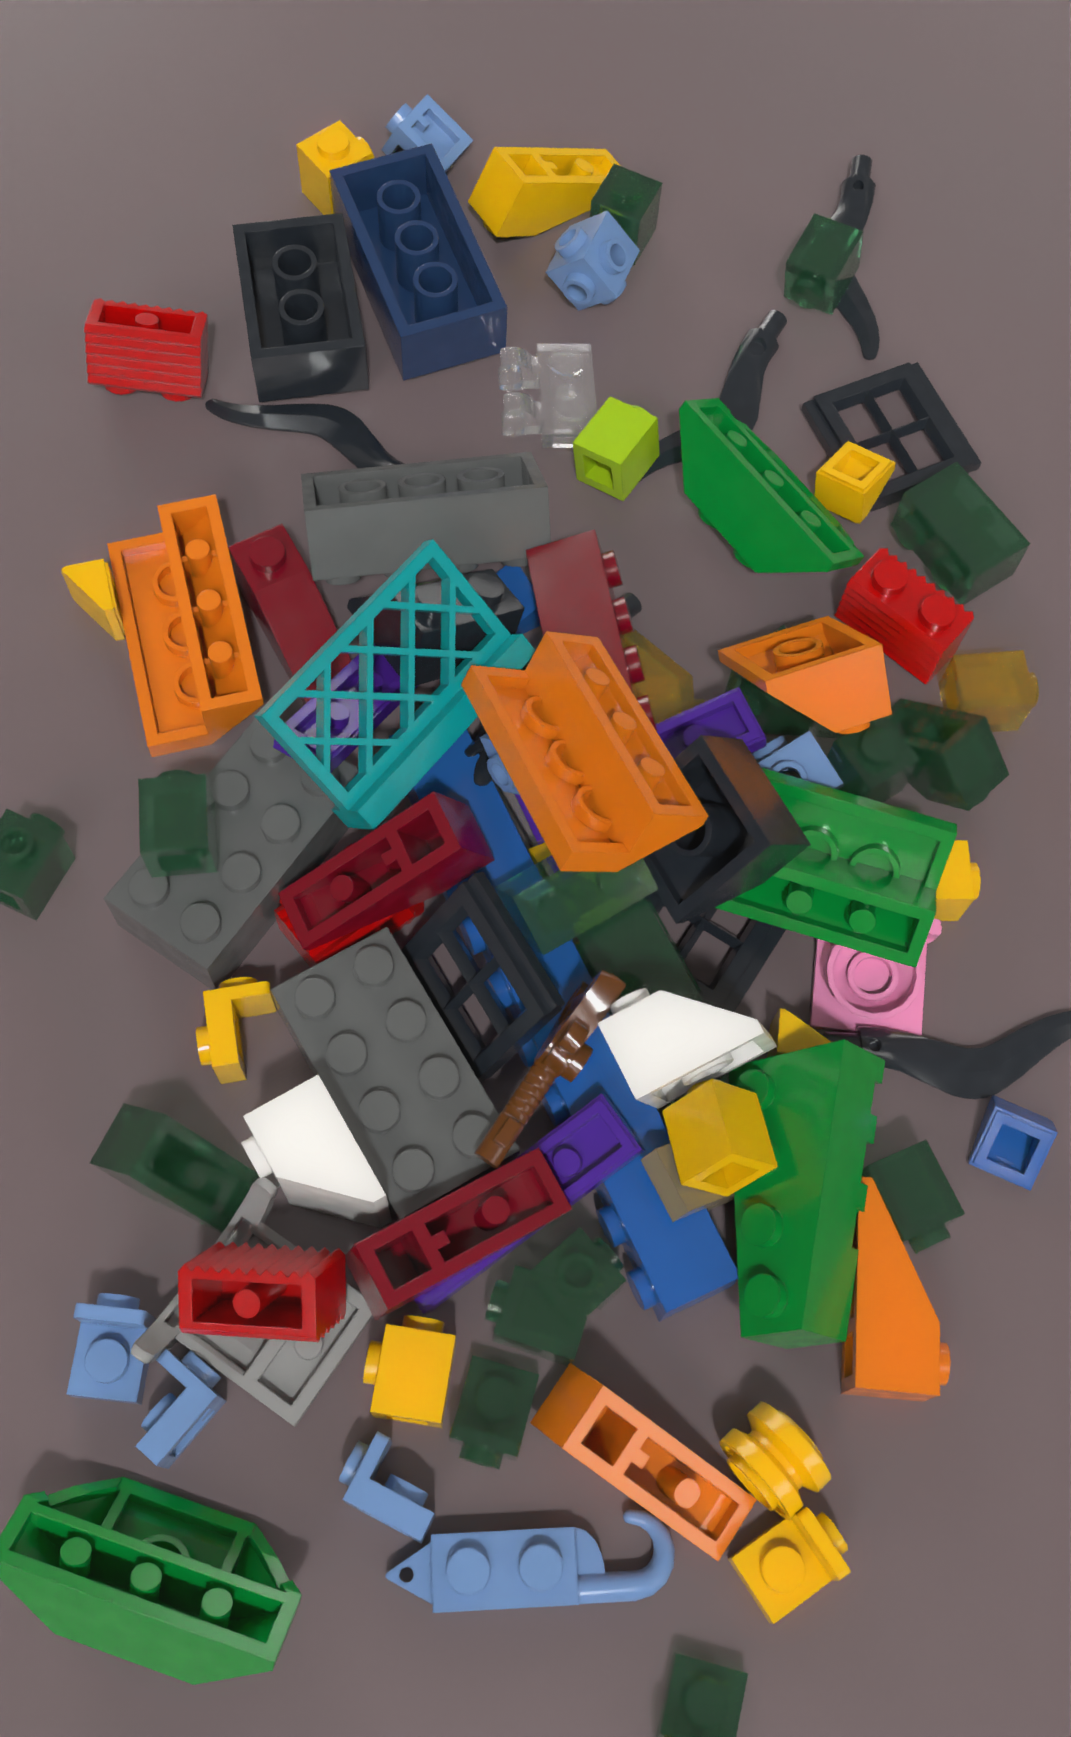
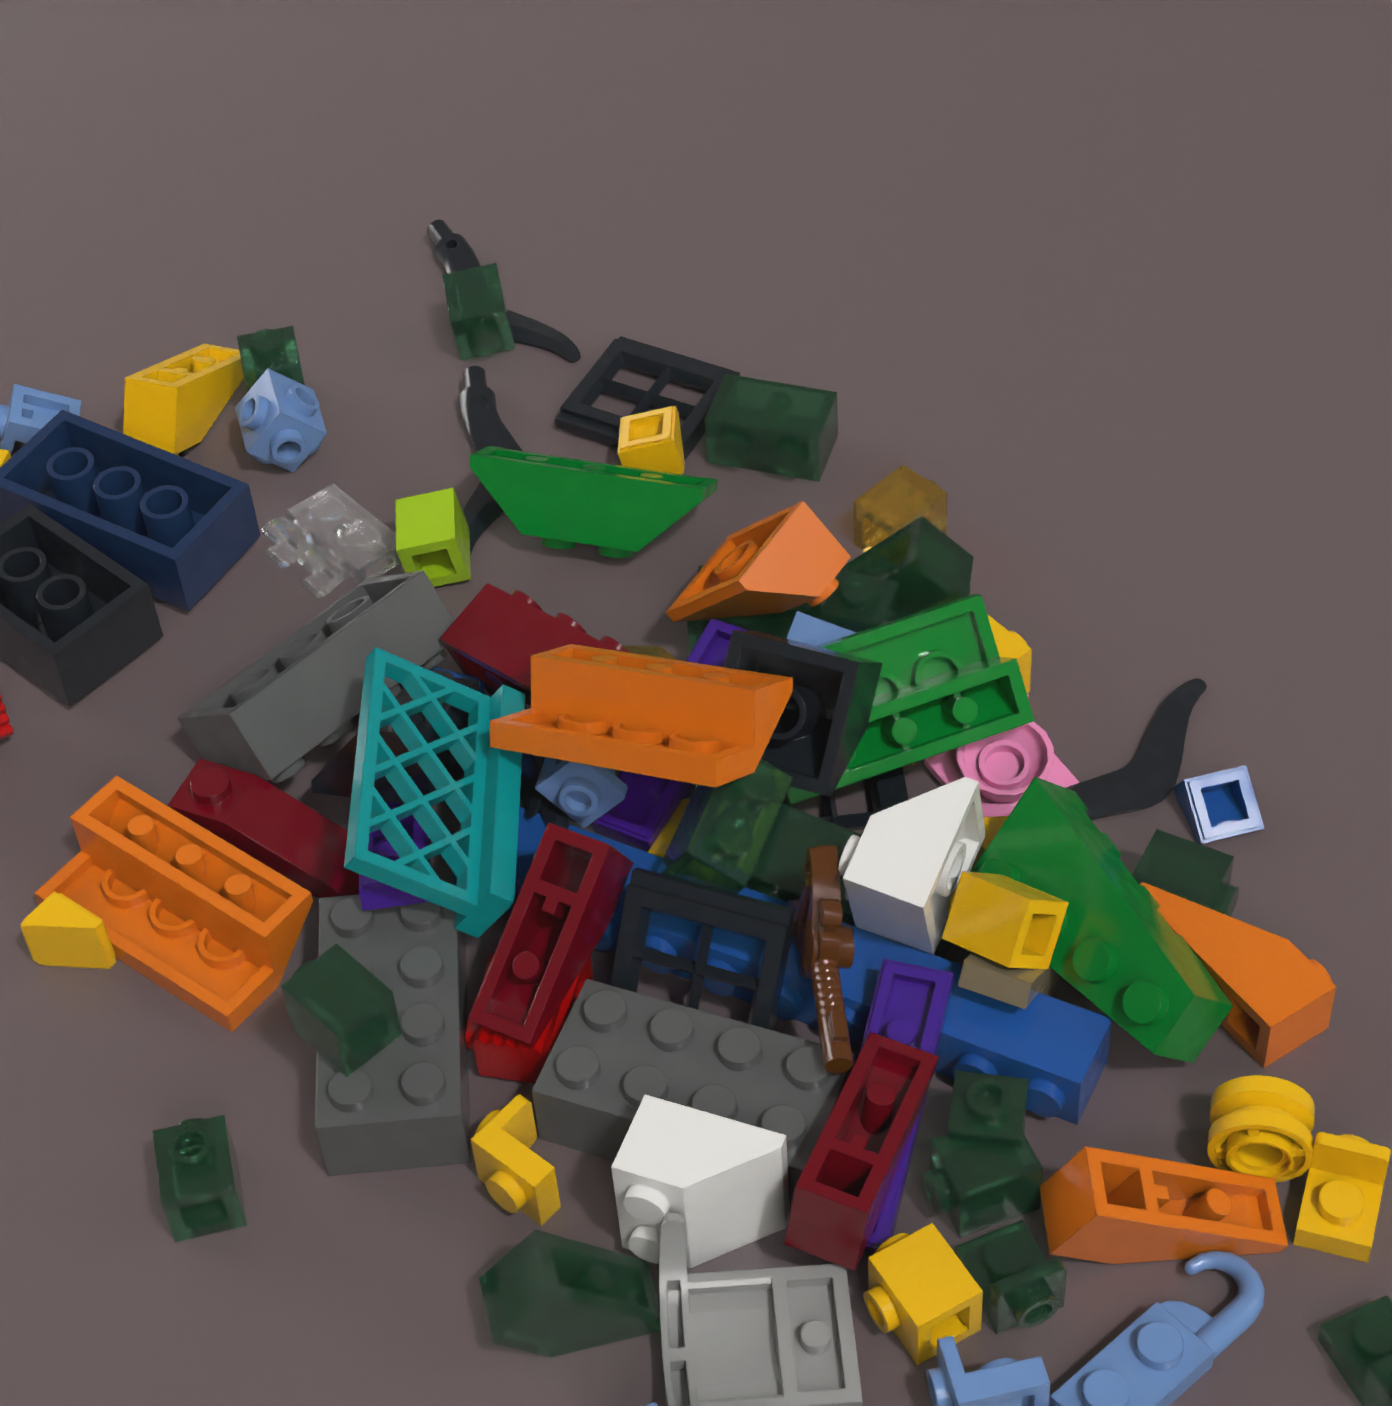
camera: 30 degrees left, 20 degrees down
red brick [178,1241,346,1342] -> none
black piece [205,399,405,468] -> none
red brick [834,548,974,685] -> none

